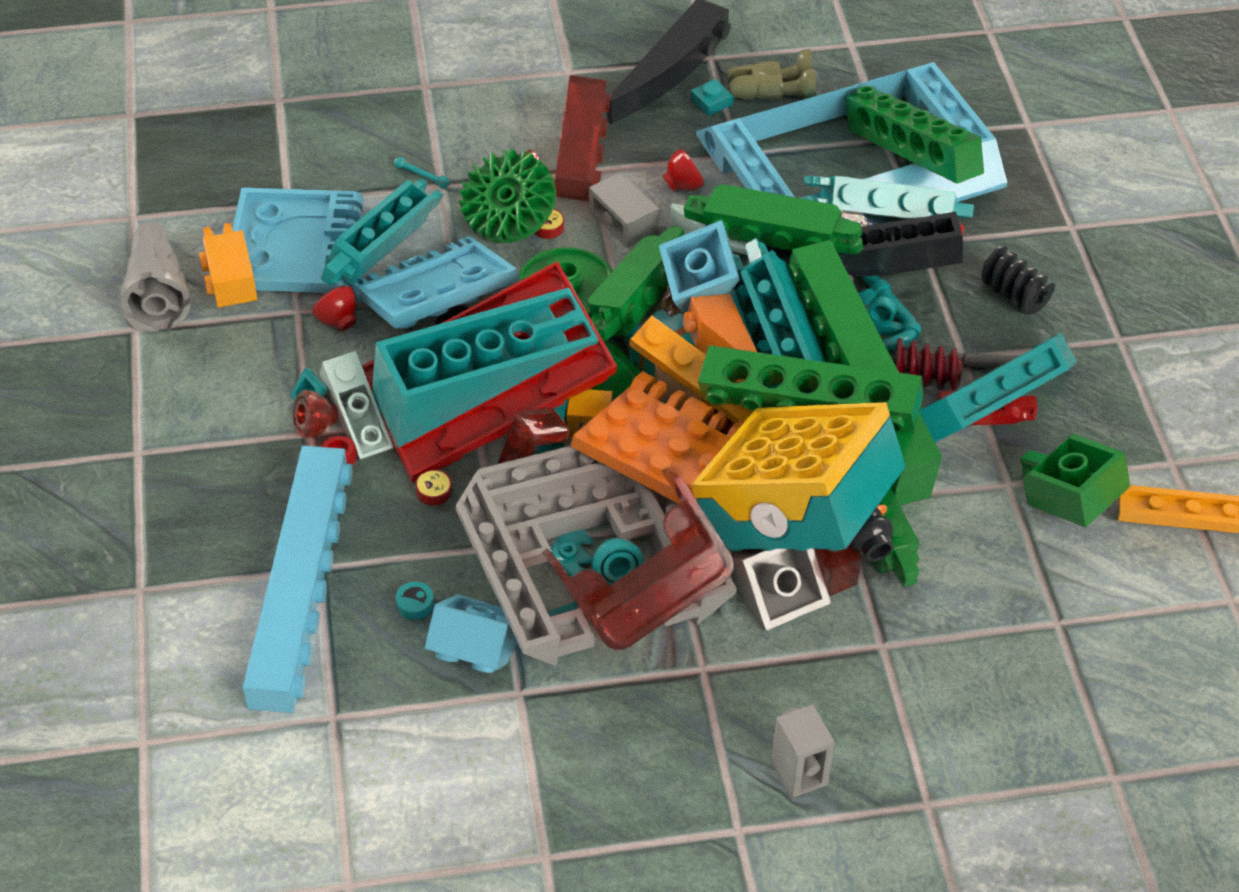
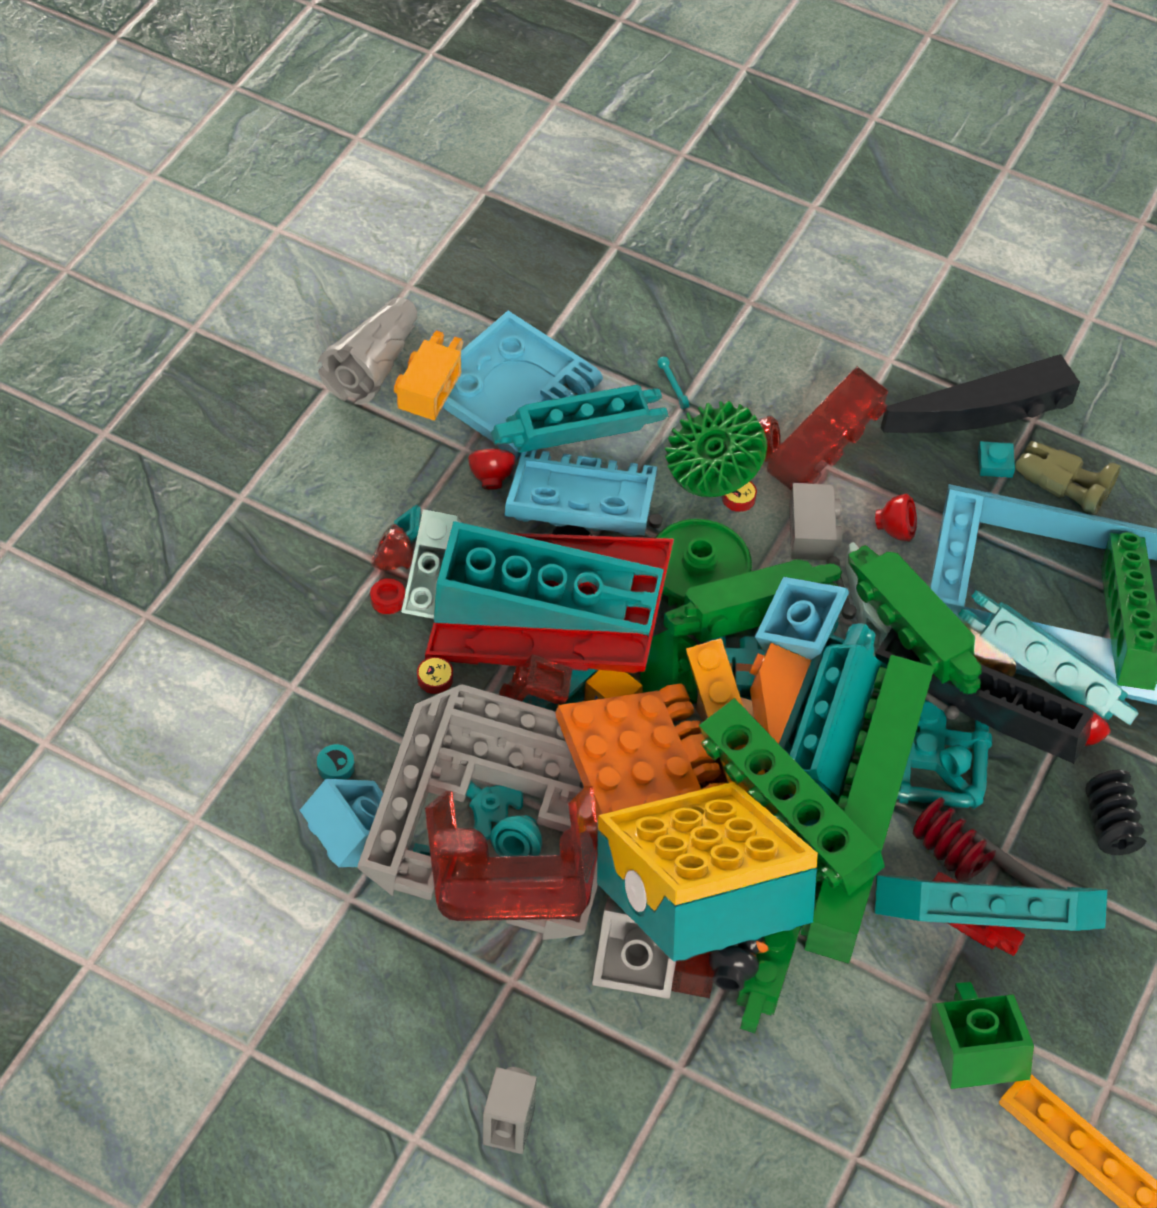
camera: 35 degrees right, 5 degrees up
medium azure brick [243,446,353,713] -> none

